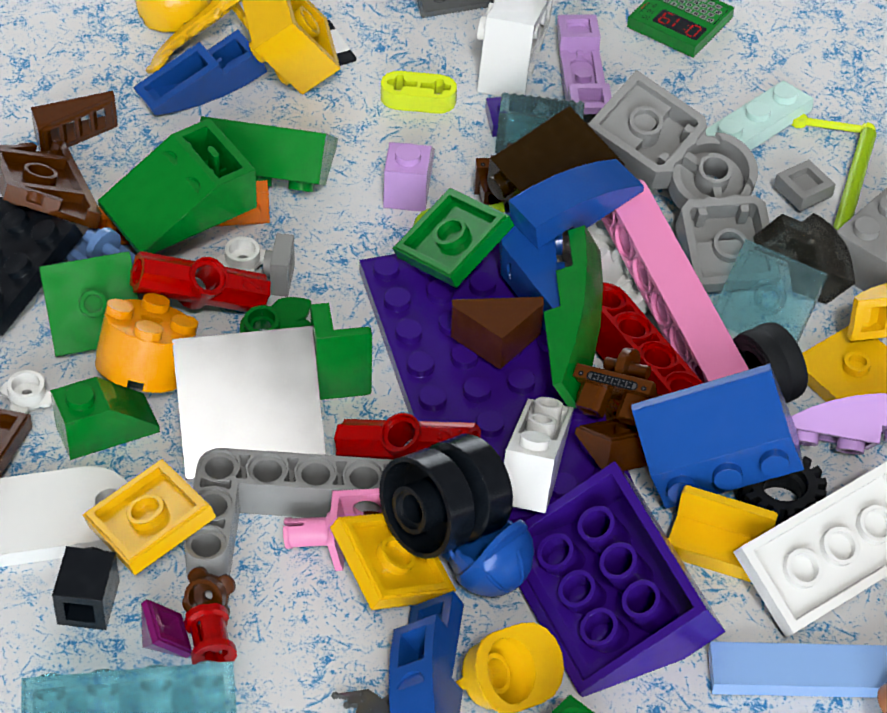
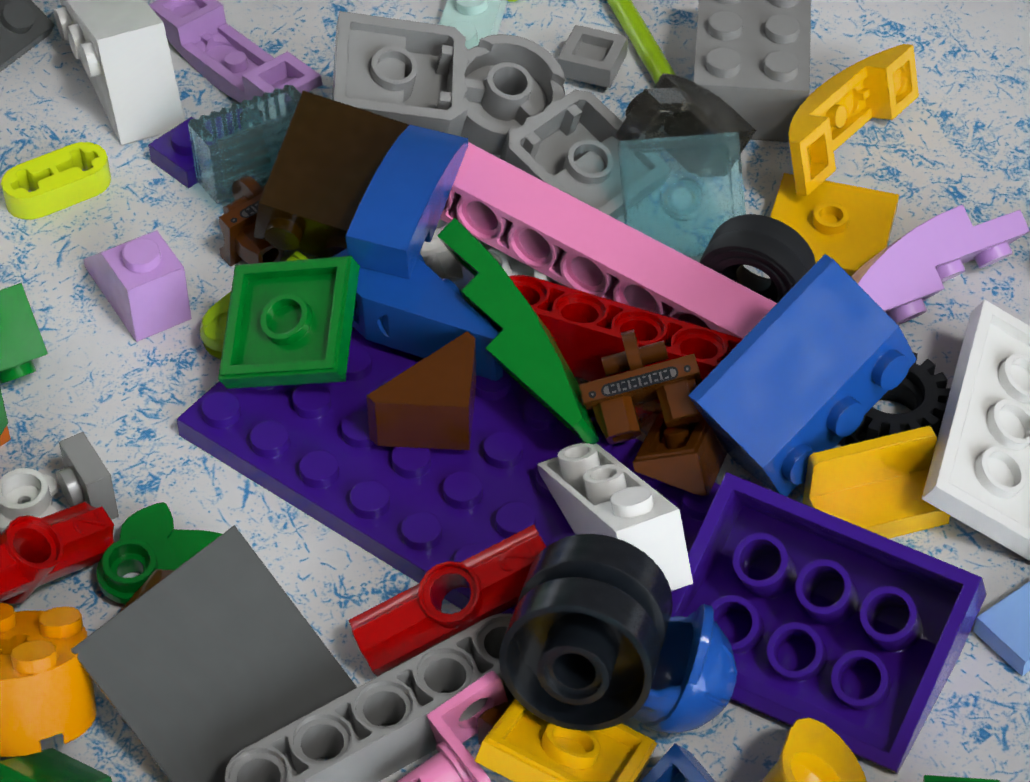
camera: 35 degrees left, 0 degrees up
green panel [310,303,372,400] -> none

